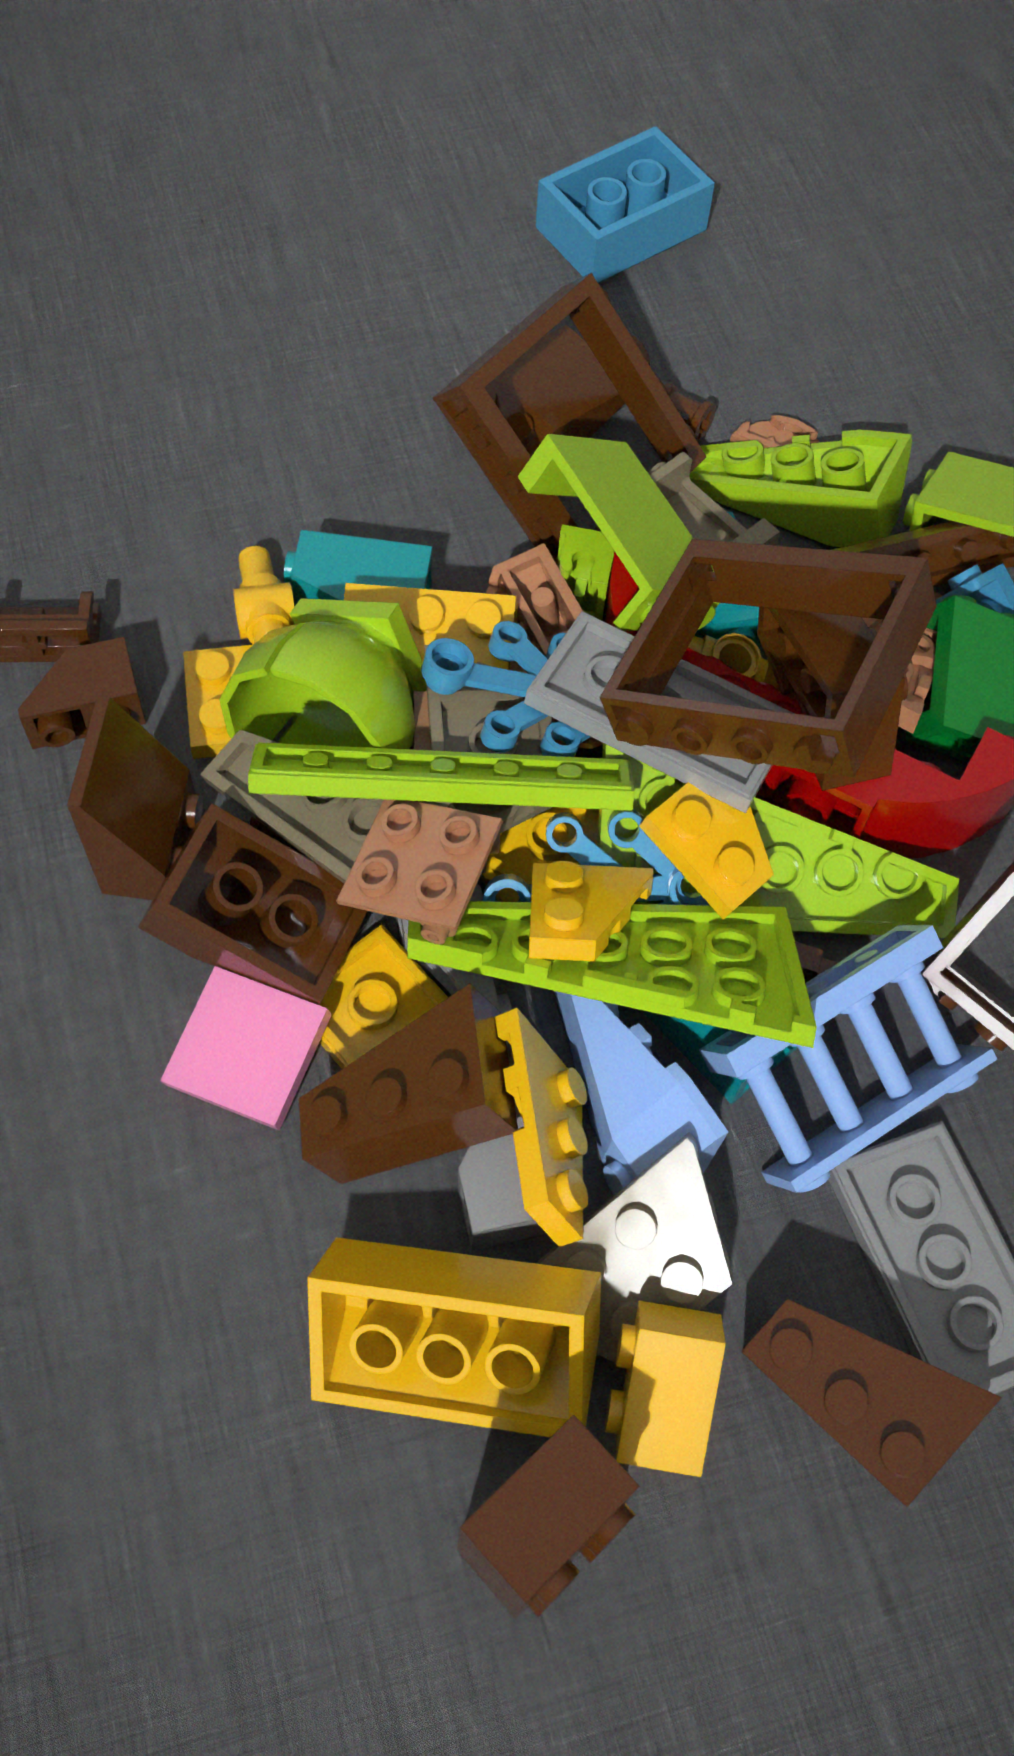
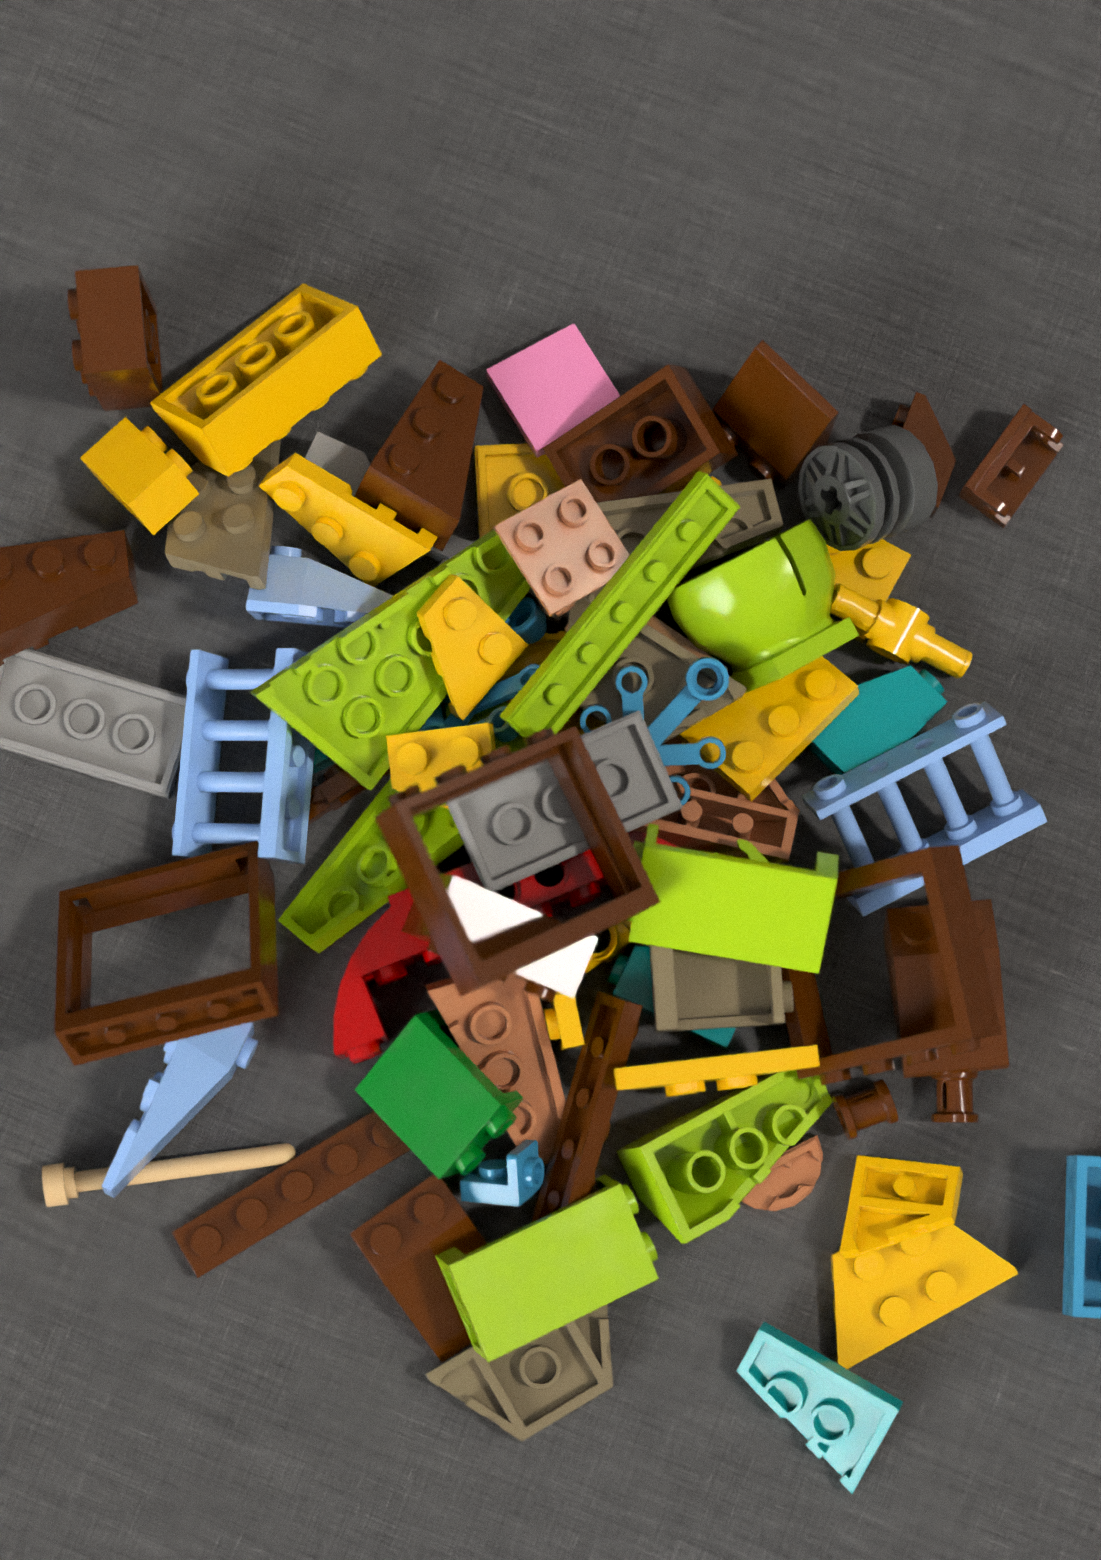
camera: 130 degrees right, 20 degrees up
none -> yellow wing [614,1045,820,1097]
none -> wing [737,1321,903,1494]
none -> dark grey wheel [798,425,938,551]
none -> light blue fence [801,701,1047,917]
none -> yellow wing [831,1224,1018,1369]
none -> yellow wing [840,1155,963,1259]

